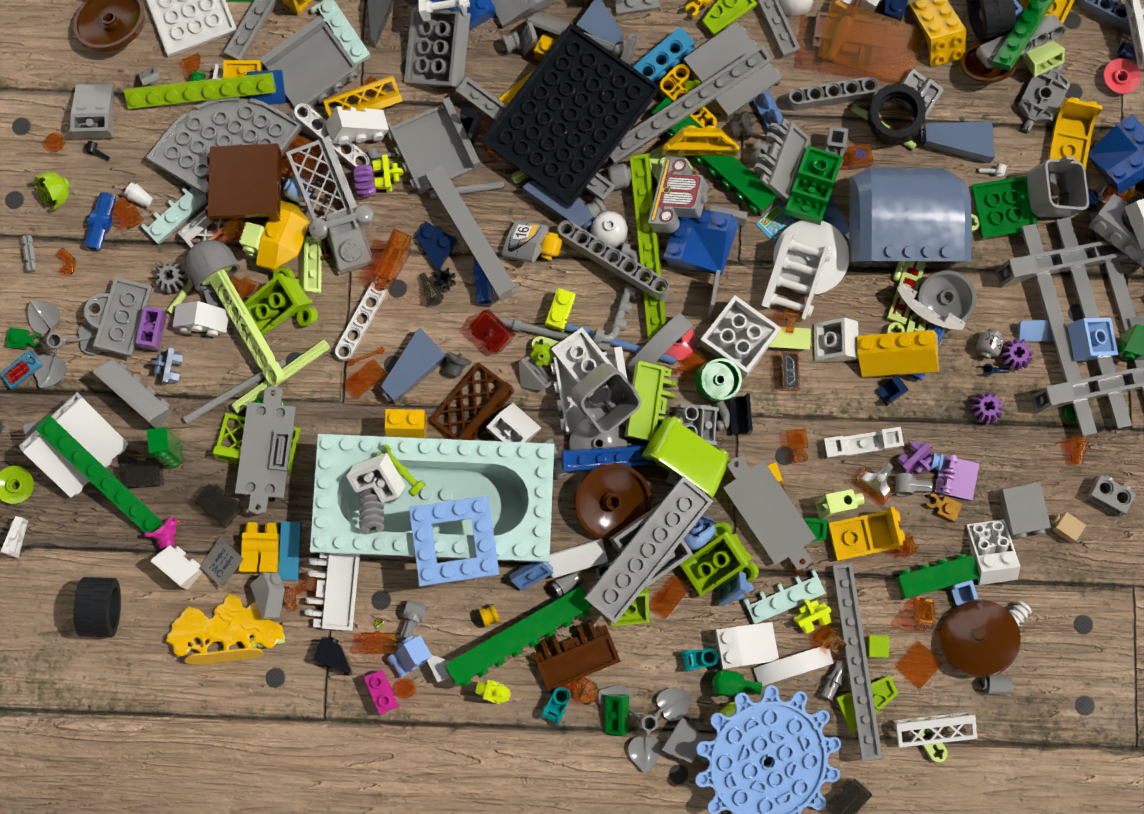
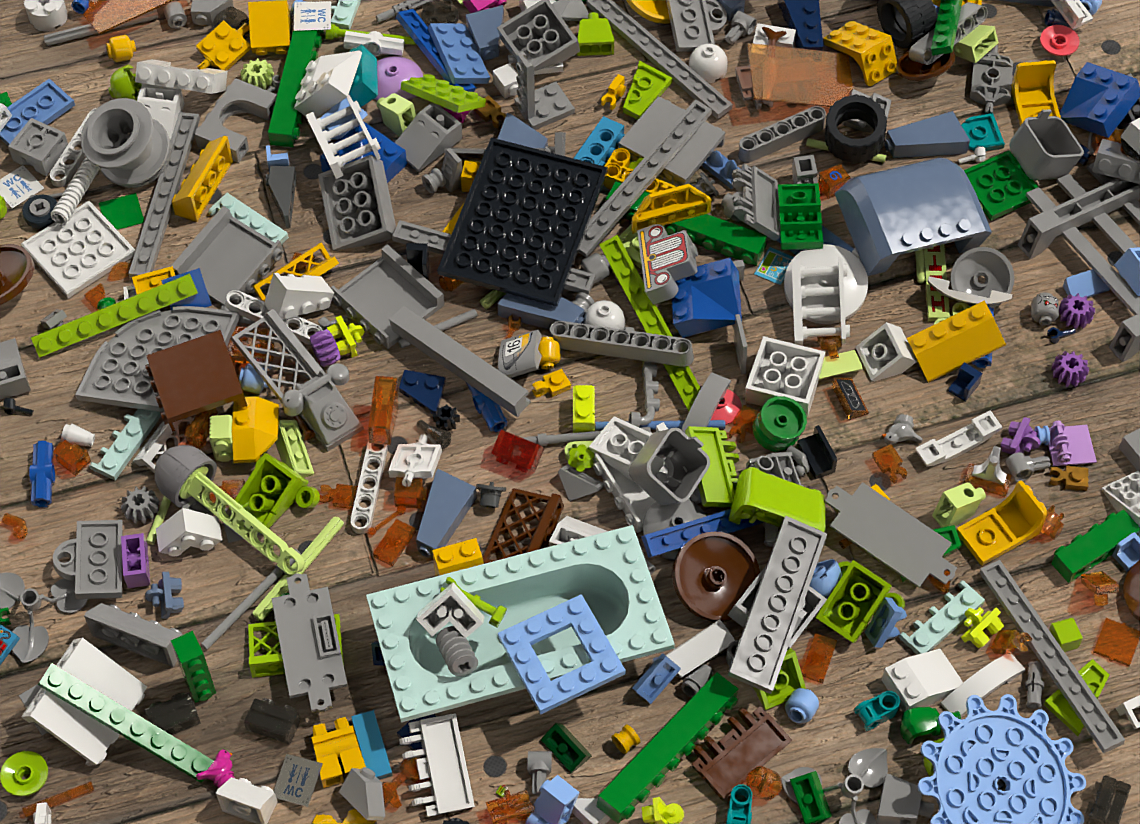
camera: 15 degrees left, 20 degrees down
none -> clear orange bar [22,781,94,817]
none -> clear orange tile [109,262,132,281]
none -> clear orange plate [319,484,358,509]
none -> white plate [388,434,442,487]
none -> clear orange brick [394,477,427,509]
none -> clear orange hand [506,315,521,339]
none -> yellow plate [532,368,571,398]
none -> dark green slope [541,723,592,773]
none -> light blue head [785,688,819,723]
none -> light grey animal [882,414,923,445]
none -> teal tile [961,113,1005,151]

